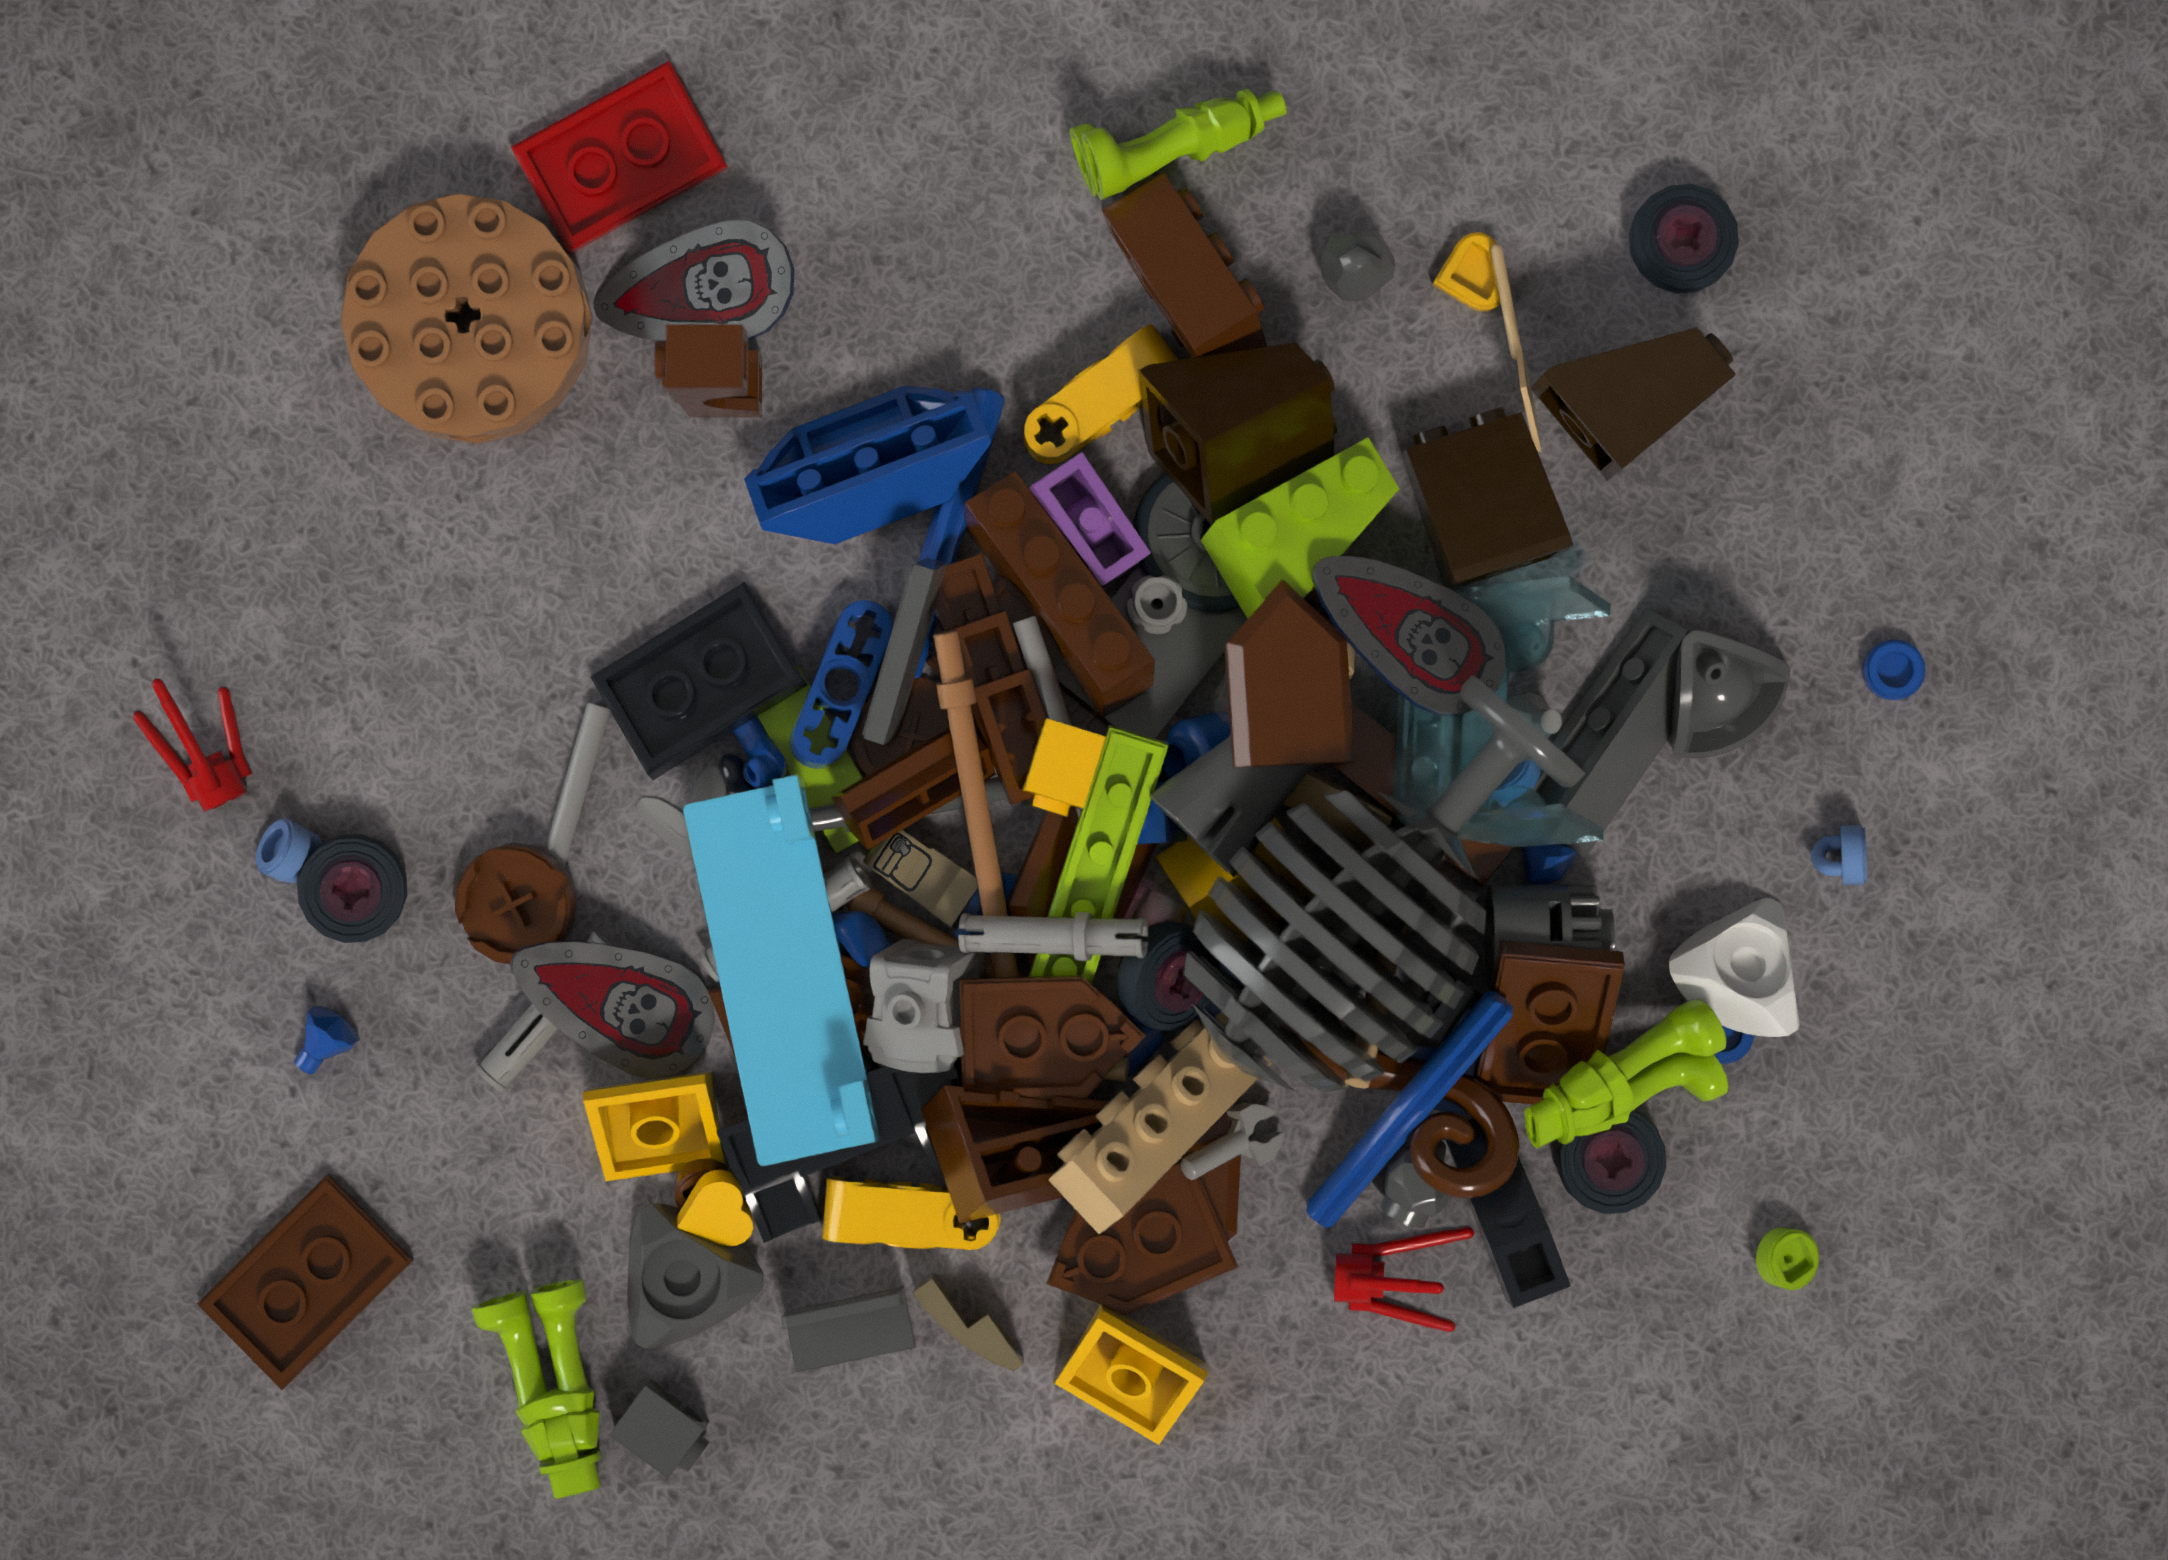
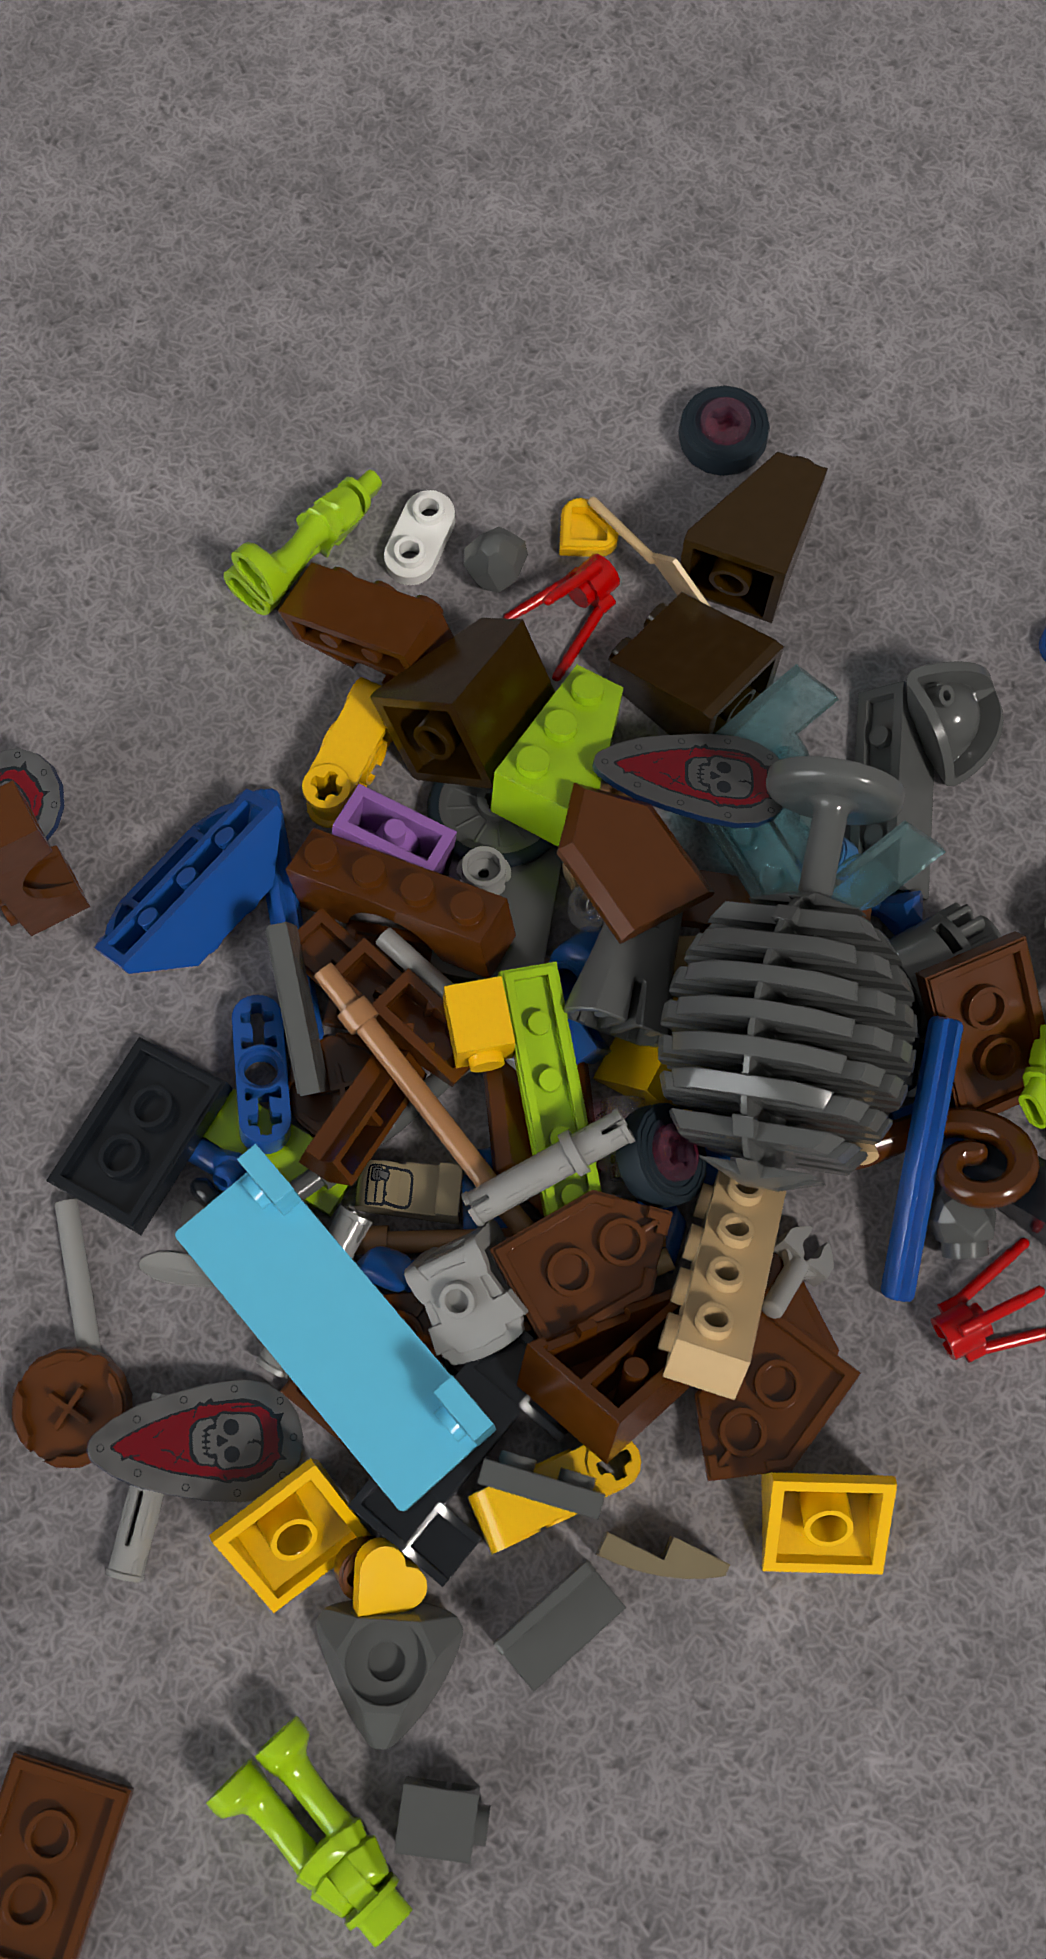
camera: 30 degrees left, 15 degrees down
none -> white plate [384,490,455,585]
none -> dark grey plate [478,1450,605,1520]
none -> red plant [503,554,620,681]

